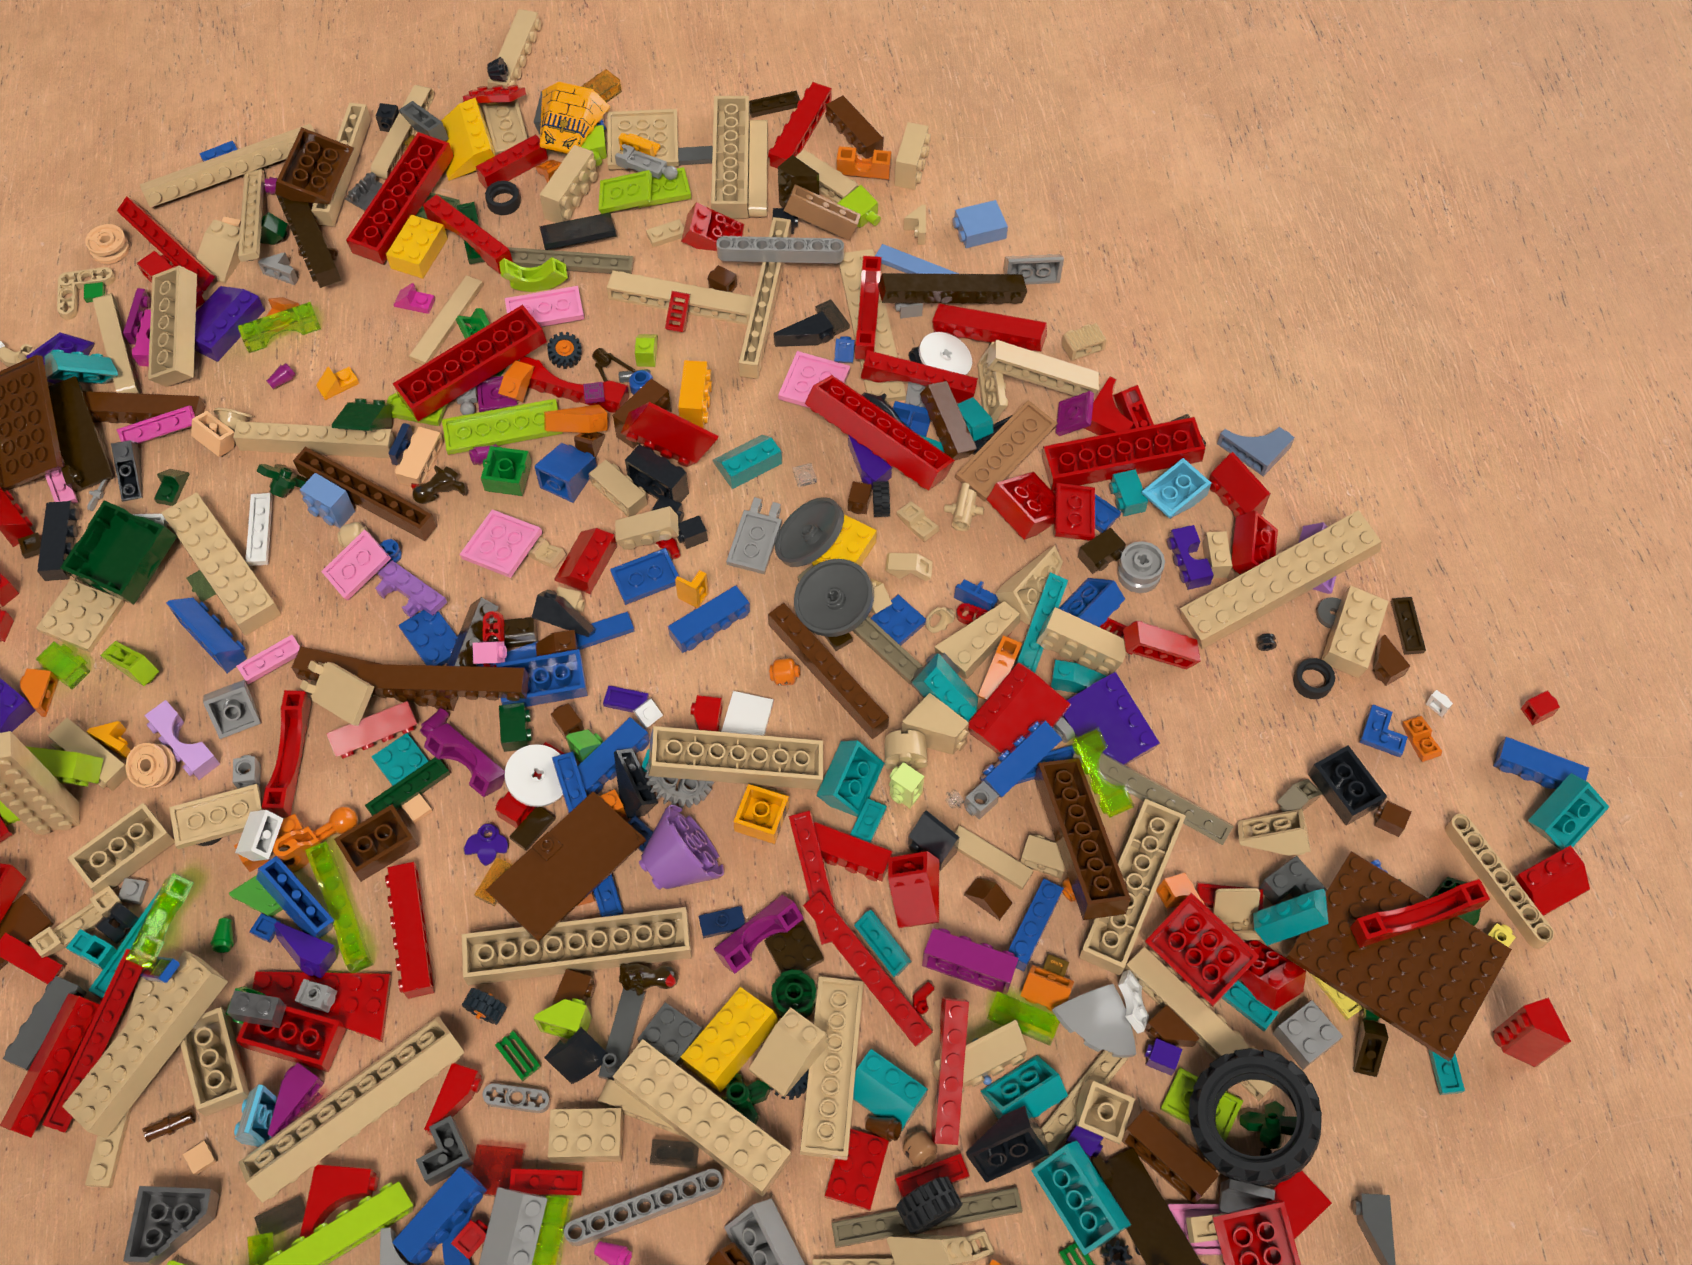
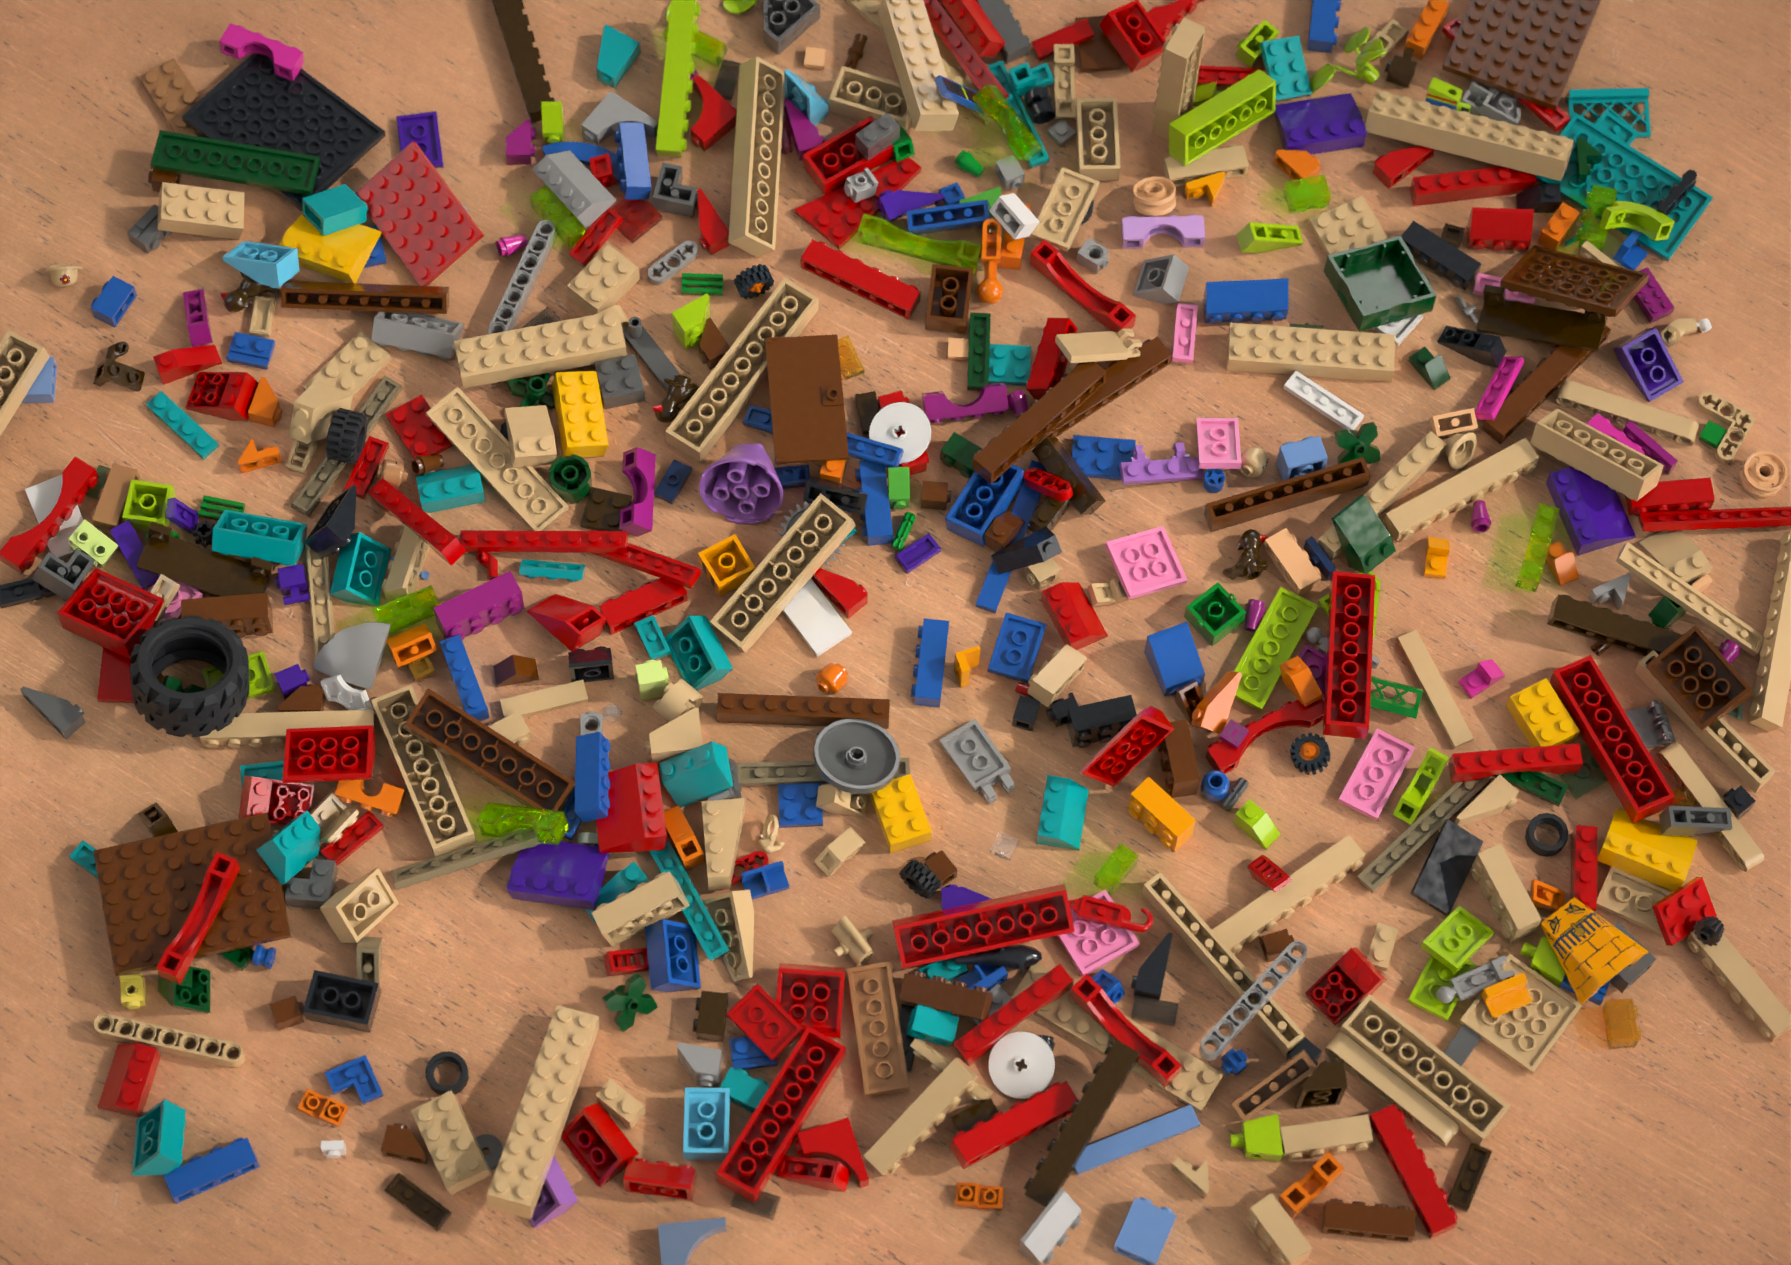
camera: 130 degrees right, 5 degrees up
teal slope [45,350,118,384] -> none
dark purple plate [464,824,508,866] -> none
bright pink brick [473,641,507,664] -> none
black slope [544,1027,608,1084] -> none
tan brick [589,460,648,517] -> none
dark brown plant [592,348,635,382] -> none
white plate [633,699,663,728] -> none
dark grey dish [775,497,844,567] -> none
tan slope [897,501,939,542] -> none
magenta tile [1056,391,1094,436] -> none
tan brick [1062,323,1107,361] -> none
tan slope [1076,1081,1135,1144] -> none
light grey wheel [1117,541,1165,593] -> none
brick [1123,621,1201,670] -> none
dark purple arch [1167,525,1214,590] -> none
black bush [1257,634,1277,651] -> none
light grey brick [1272,1000,1343,1070] -> none
red slope [1493,997,1571,1067] -> none
red brick [1521,690,1560,725] -> none
none -> dark green plant [602,973,658,1032]
none -> light grey slope [677,1043,723,1088]
none -> green axle [891,512,916,551]
none -> orange slope [955,1182,1004,1211]
none -> light grey brick [995,155,1025,191]
none -> red plate [1069,895,1153,932]
none -> clear neon green brick [1093,843,1139,896]
none -> tan brick [1383,438,1539,542]
none -> tan slope [1454,775,1519,826]

